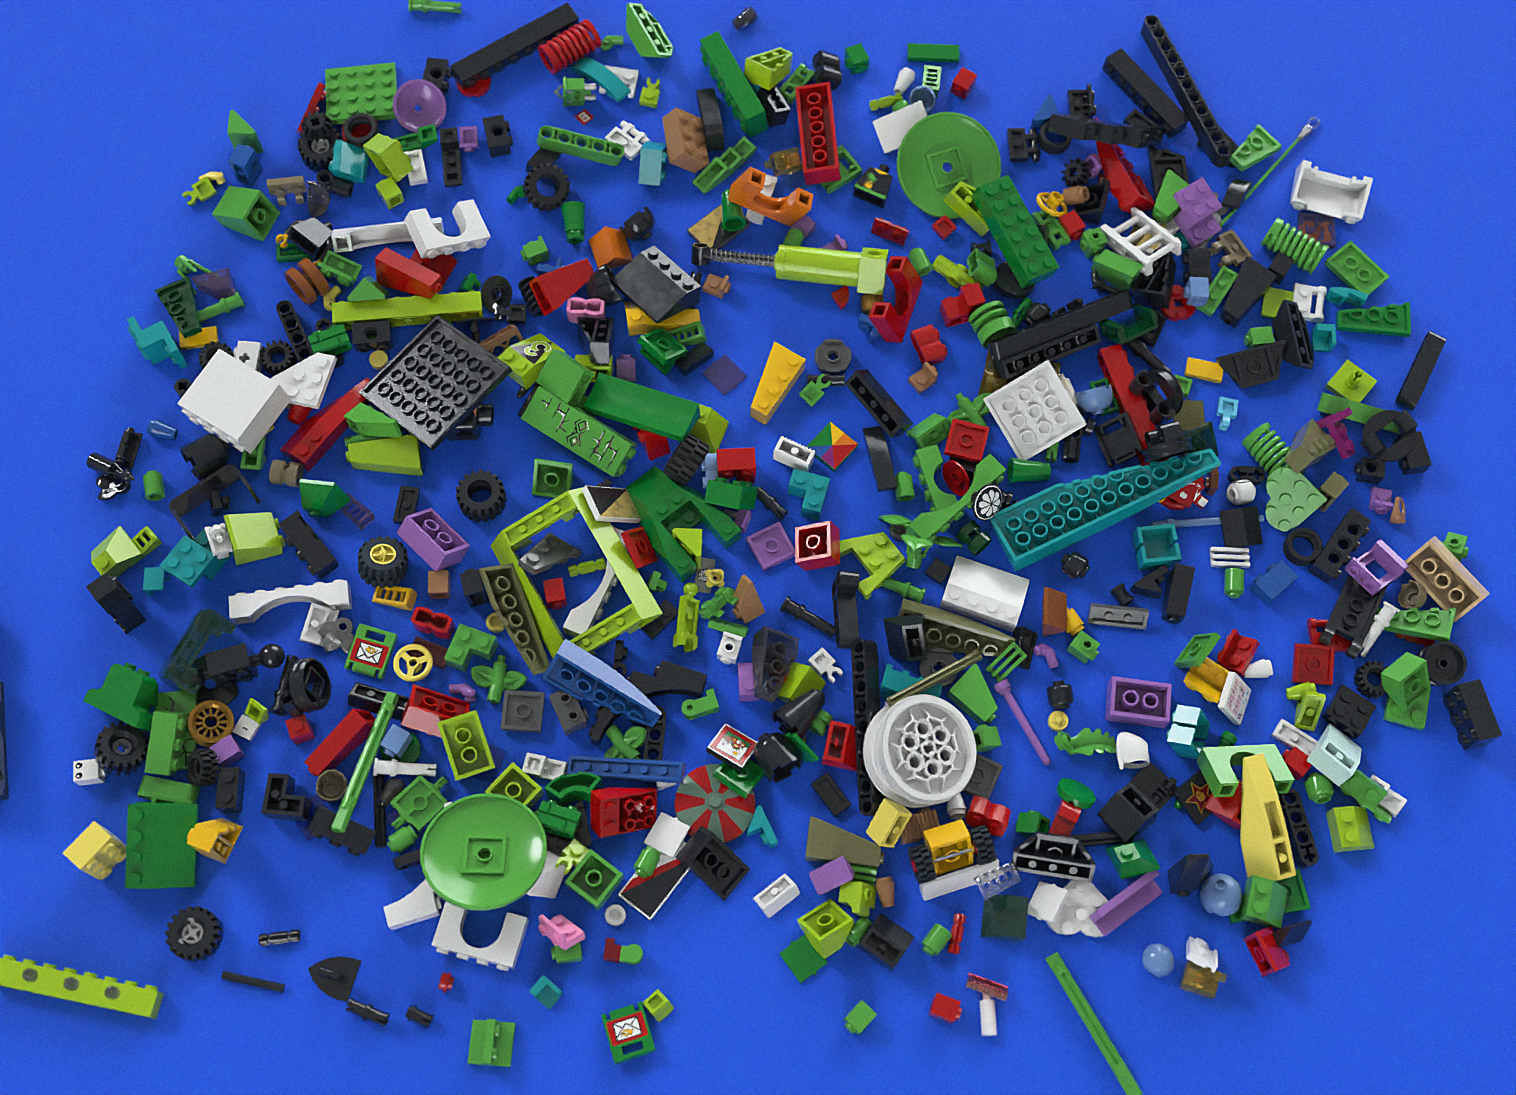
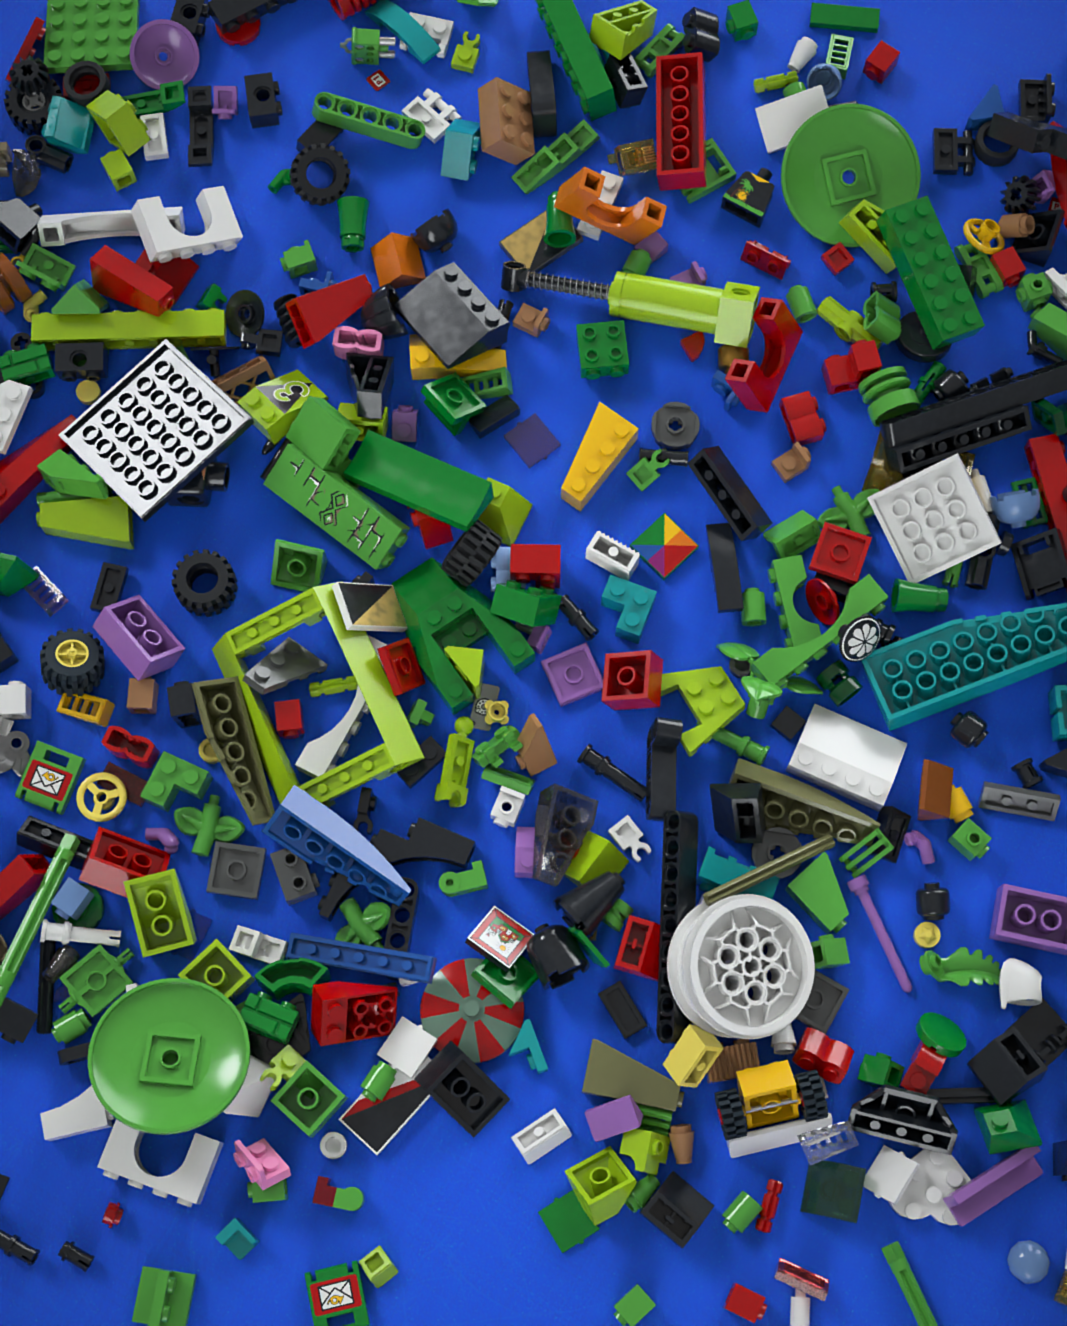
camera: 10 degrees right, 5 degrees up
none -> green brick [576,320,629,380]

